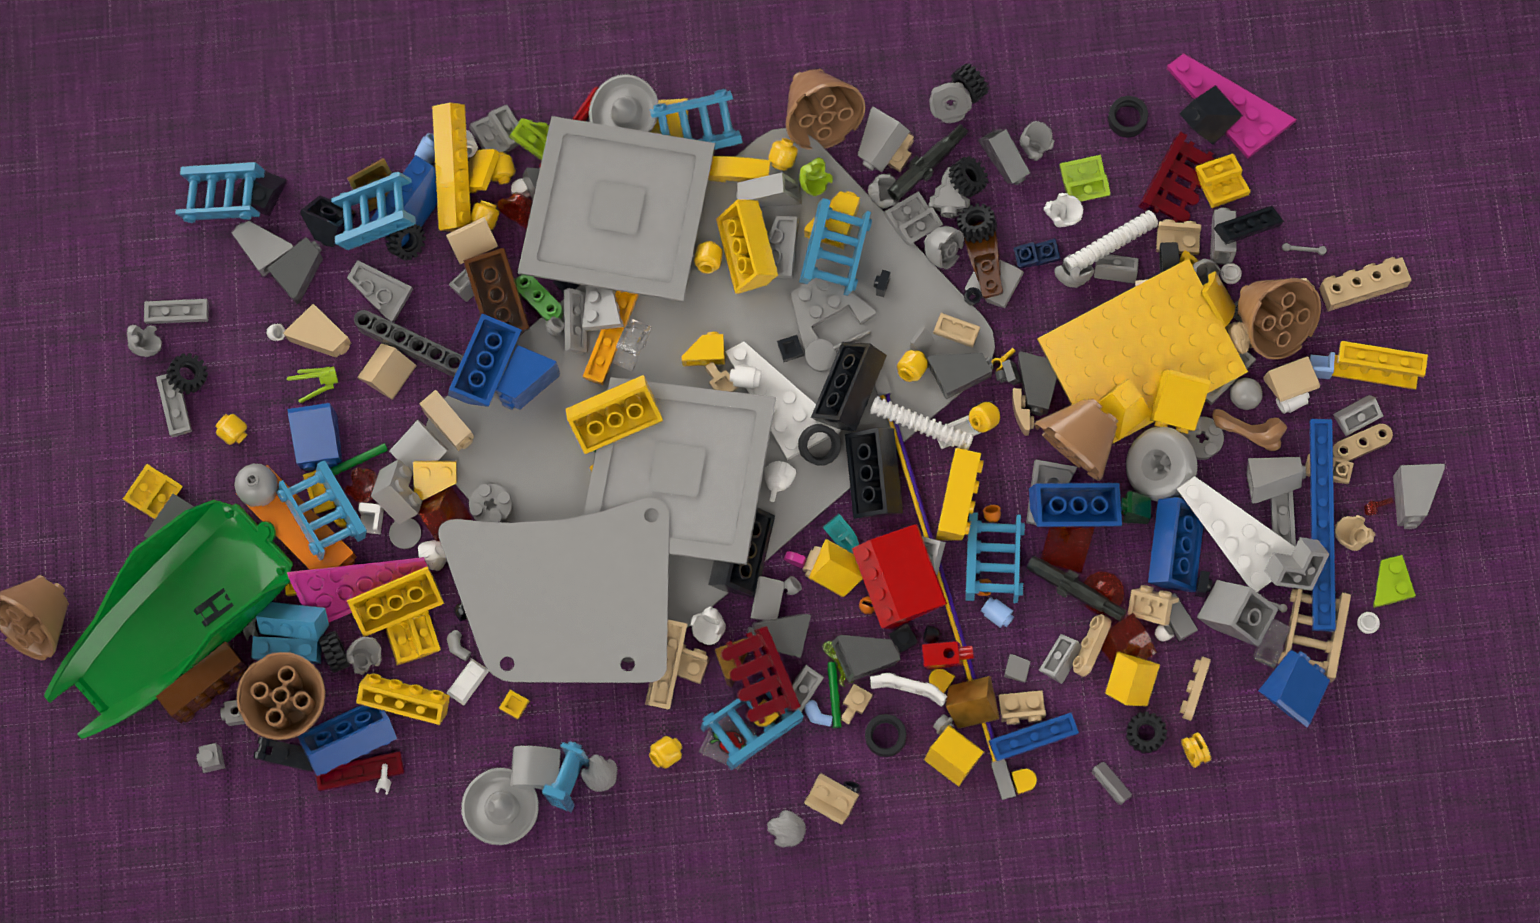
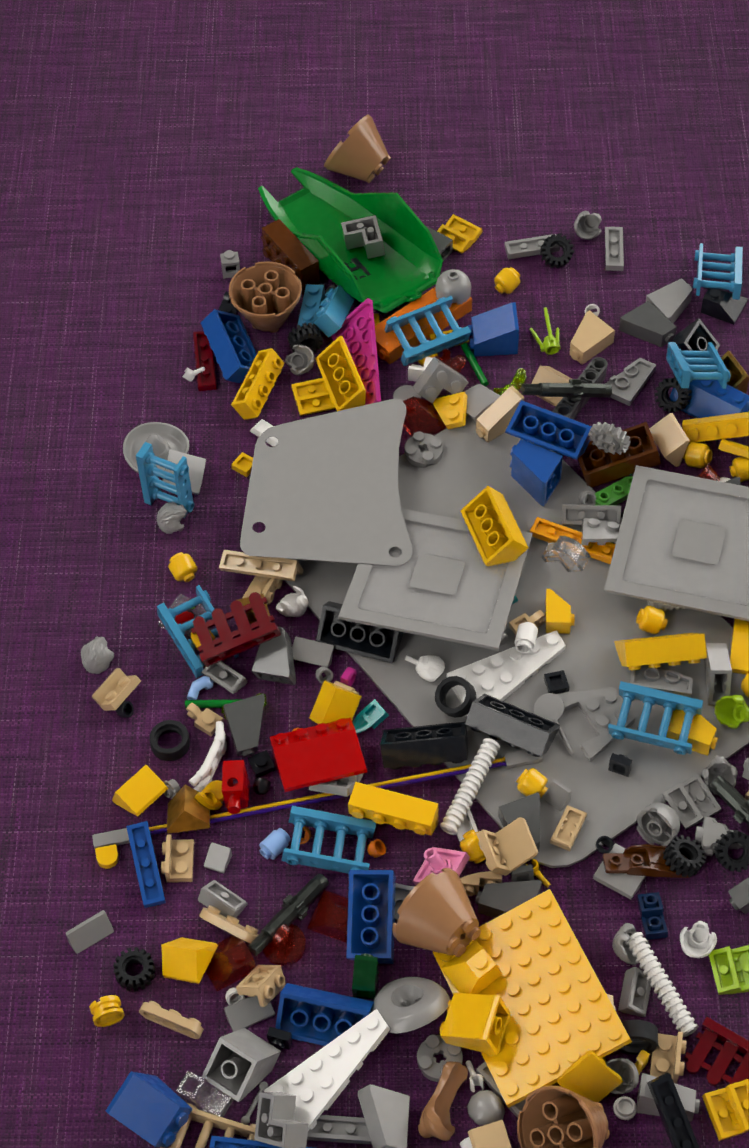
camera: 90 degrees right, 20 degrees down
none -> yellow tile [194,789,222,810]
none -> light grey brick [341,215,385,259]
none -> bright pink plate [413,847,470,885]
none -> white hand [466,1060,484,1092]
none -> tan bracket [476,817,538,876]
none -> clear neon green arm [493,368,527,396]
none -> pearl dark grey piece [520,379,612,401]
none -> light grey gear [588,422,631,455]

